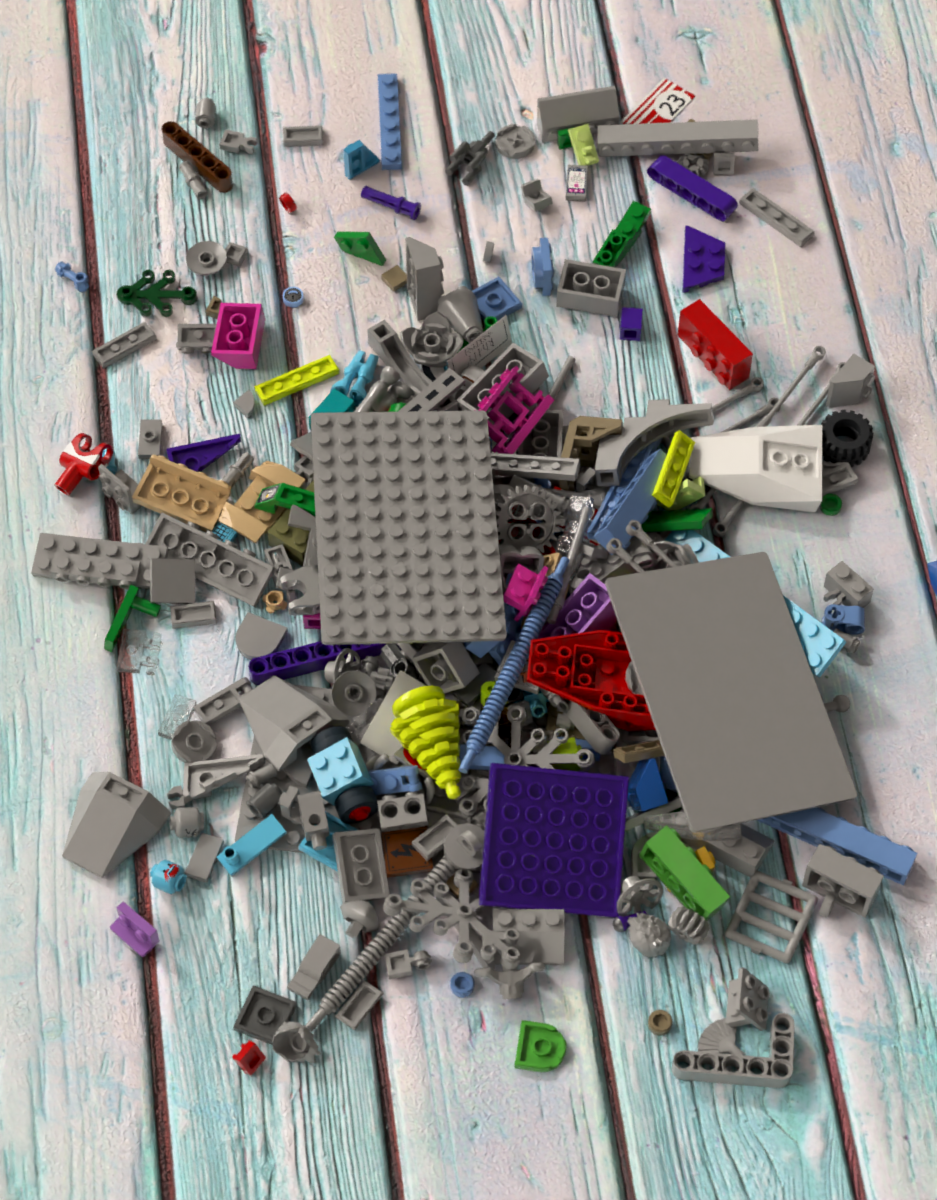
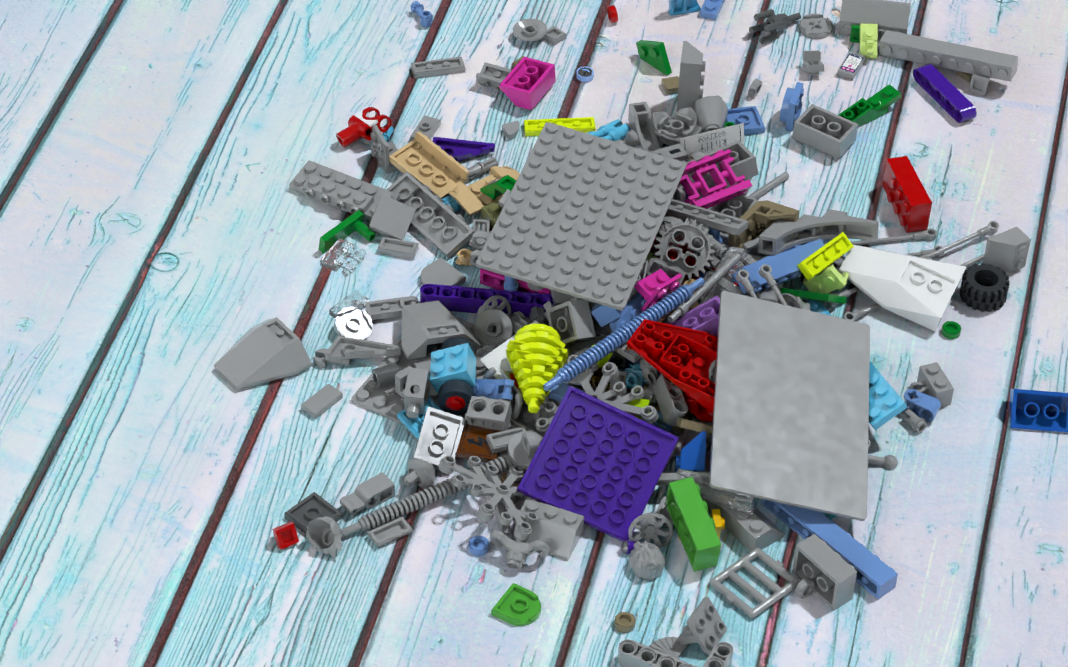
camera: 20 degrees right, 15 degrees down
medium lavender bracket [110,901,160,957] -> none
dark green plant [116,270,197,317] -> none
medium azure head [150,860,187,894] -> none
light grey head [169,807,204,838] -> none
medium azure piece [217,814,287,876] -> none
light grey pin [246,763,277,788] -> none
dark purple pin [361,186,421,220] -> none
light grey plate [384,949,432,980] -> none
dark purple brick [620,307,643,341] -> none
sticker [621,78,695,124] -> none
light grey gear [668,907,709,944] -> none
light grey gear [677,153,709,178] -> none
dark purple wing [682,225,725,293] -> none
light grey tile [739,188,815,247] -> none
light grey wing [822,462,858,497] -> none

